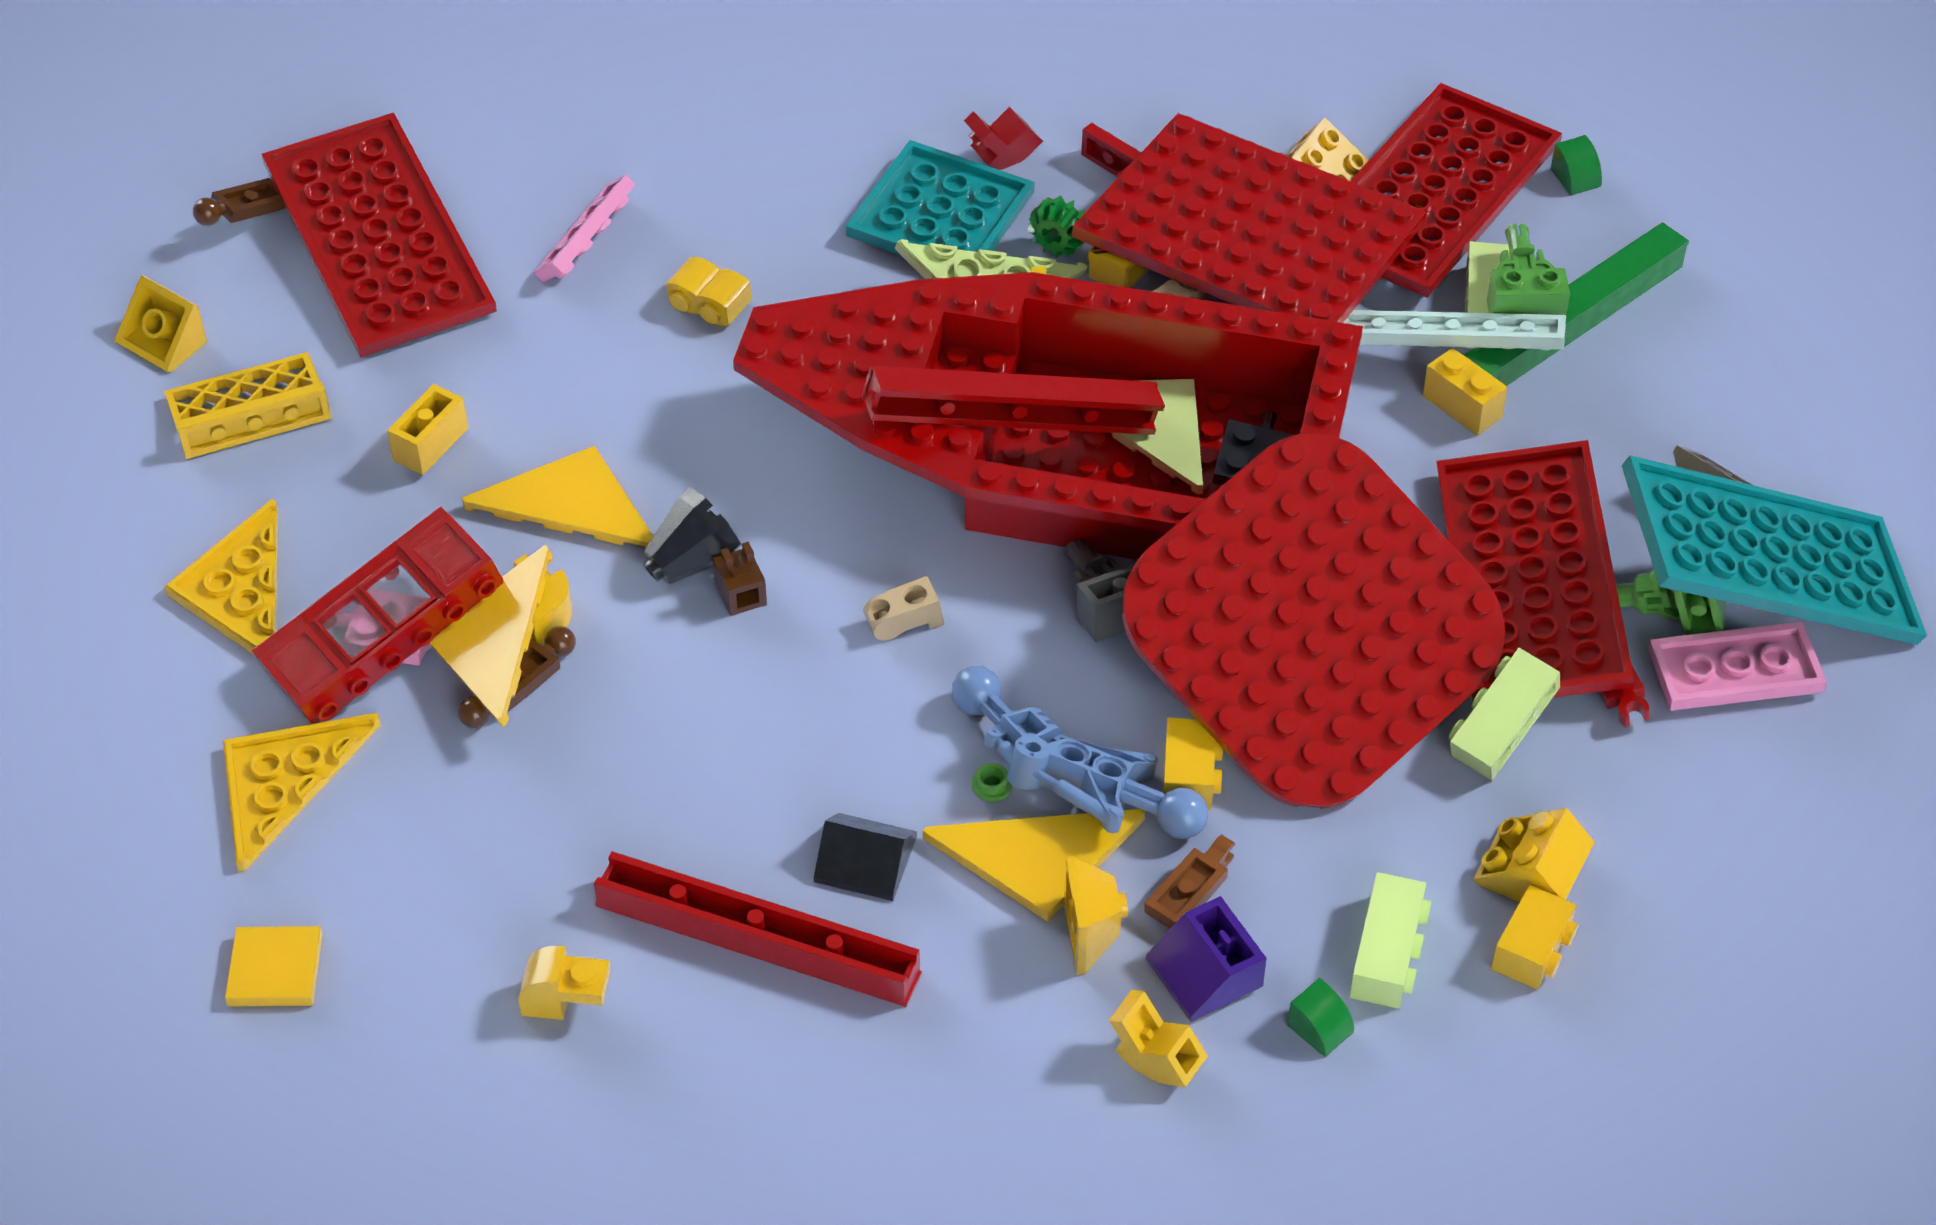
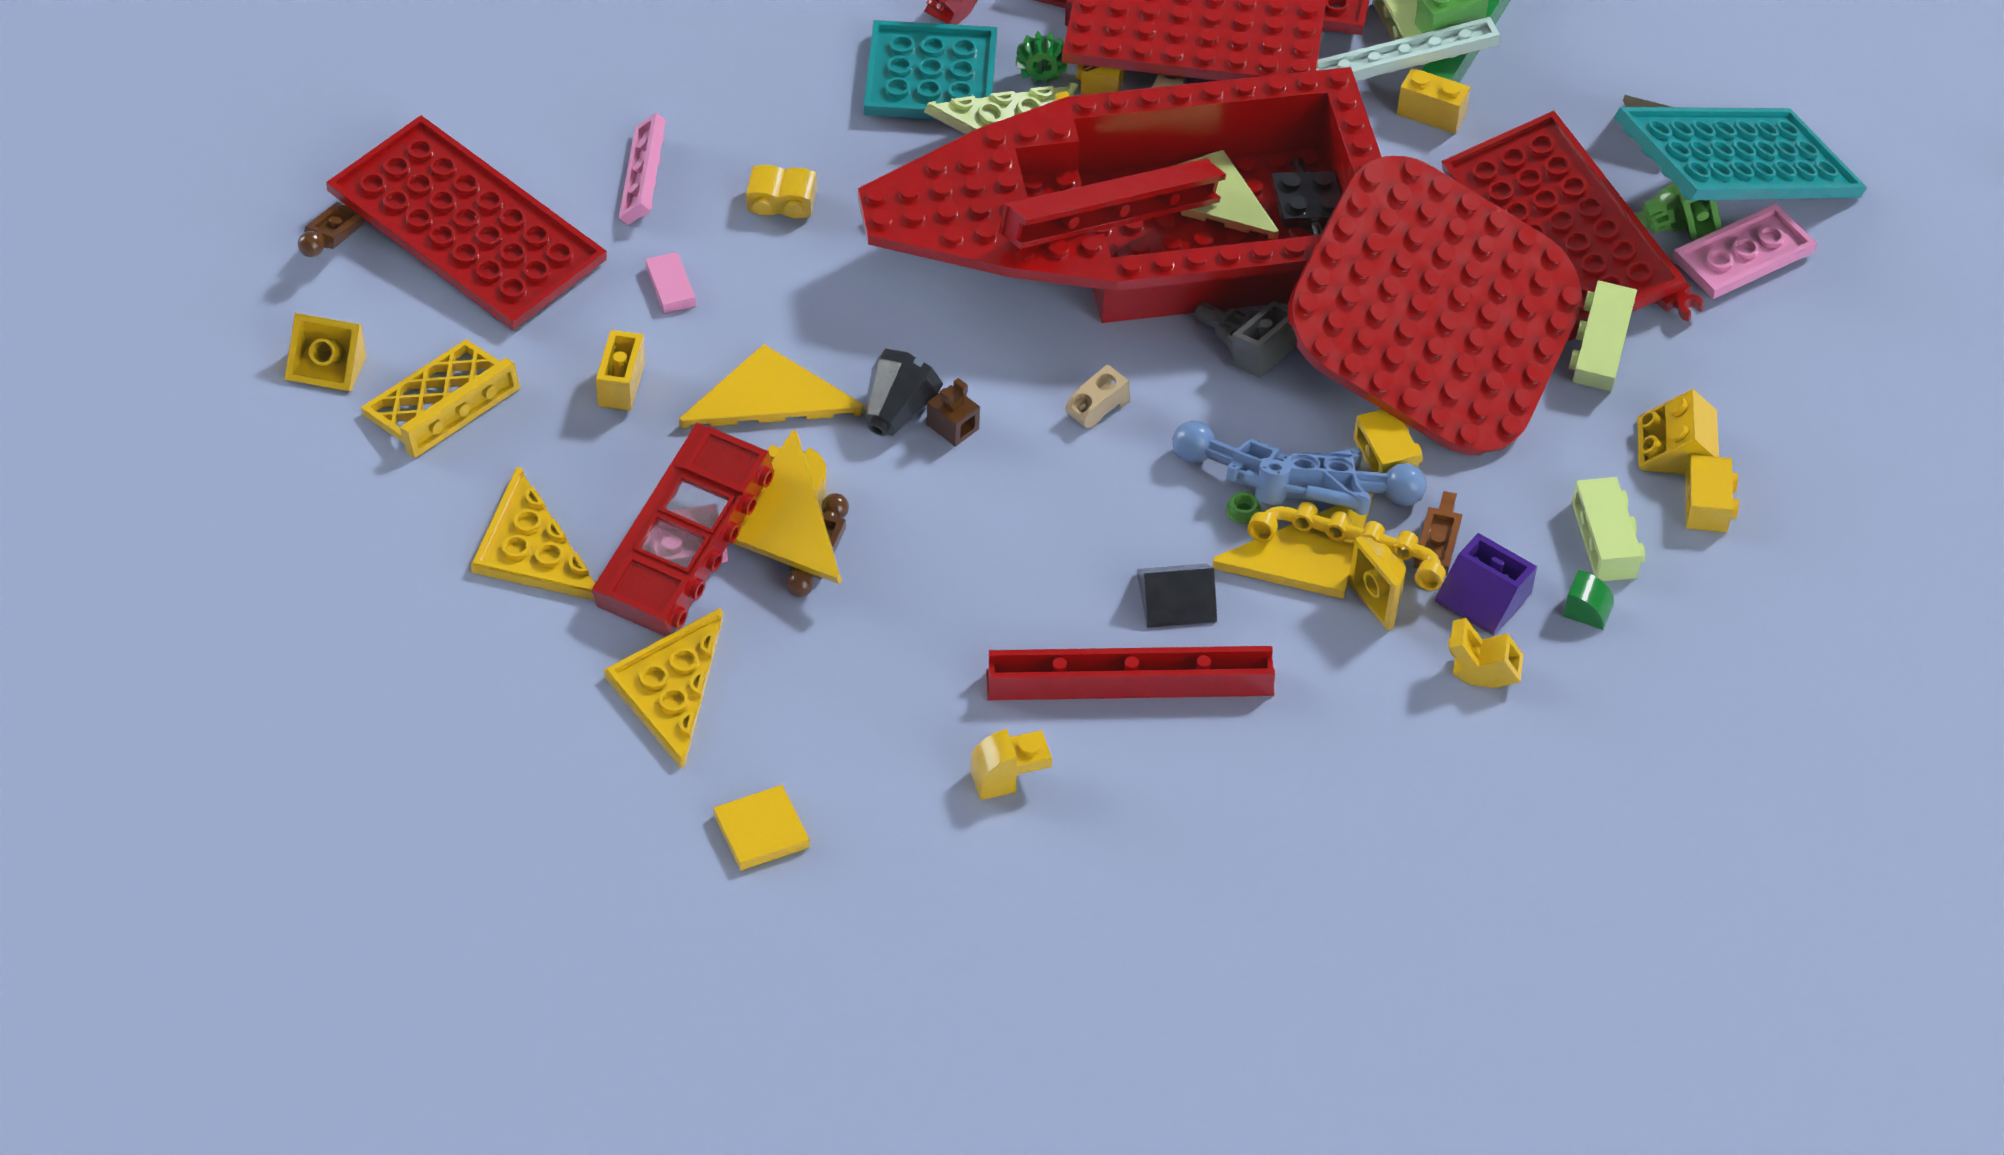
camera: 25 degrees left, 0 degrees up
none -> bright pink tile [646,252,696,314]
none -> yellow bar [1247,502,1446,591]

